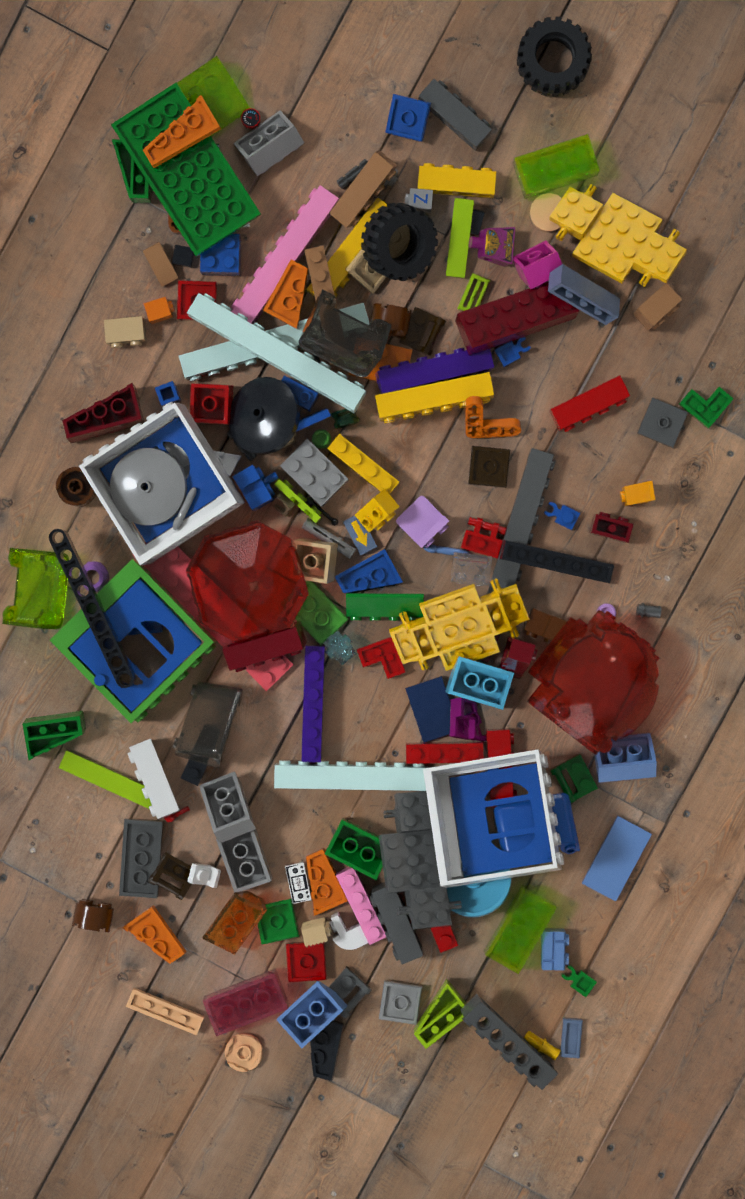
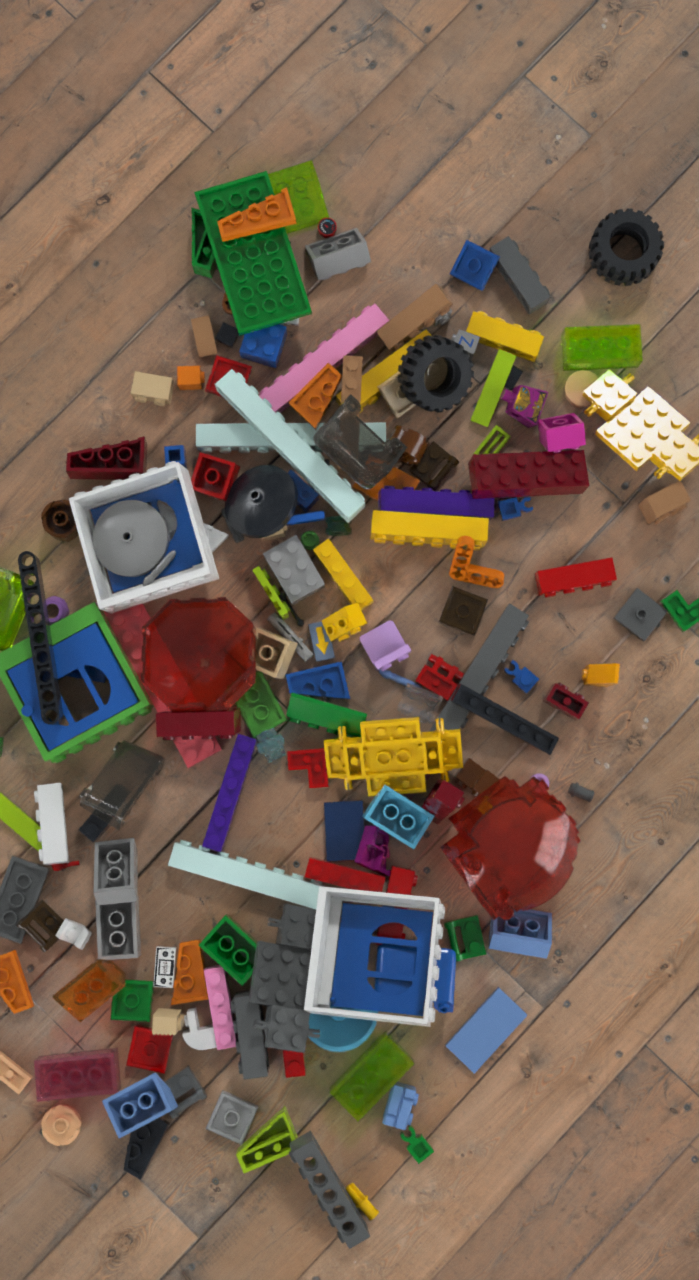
camera: 10 degrees right, 5 degrees down
blue brick [233,465,279,511] -> none
dark tan tile [271,492,295,517] -> none
dark grey axle [337,159,368,189] -> none
sand blue brick [548,264,620,325] -> none
sand blue tile [560,1017,583,1058] -> none

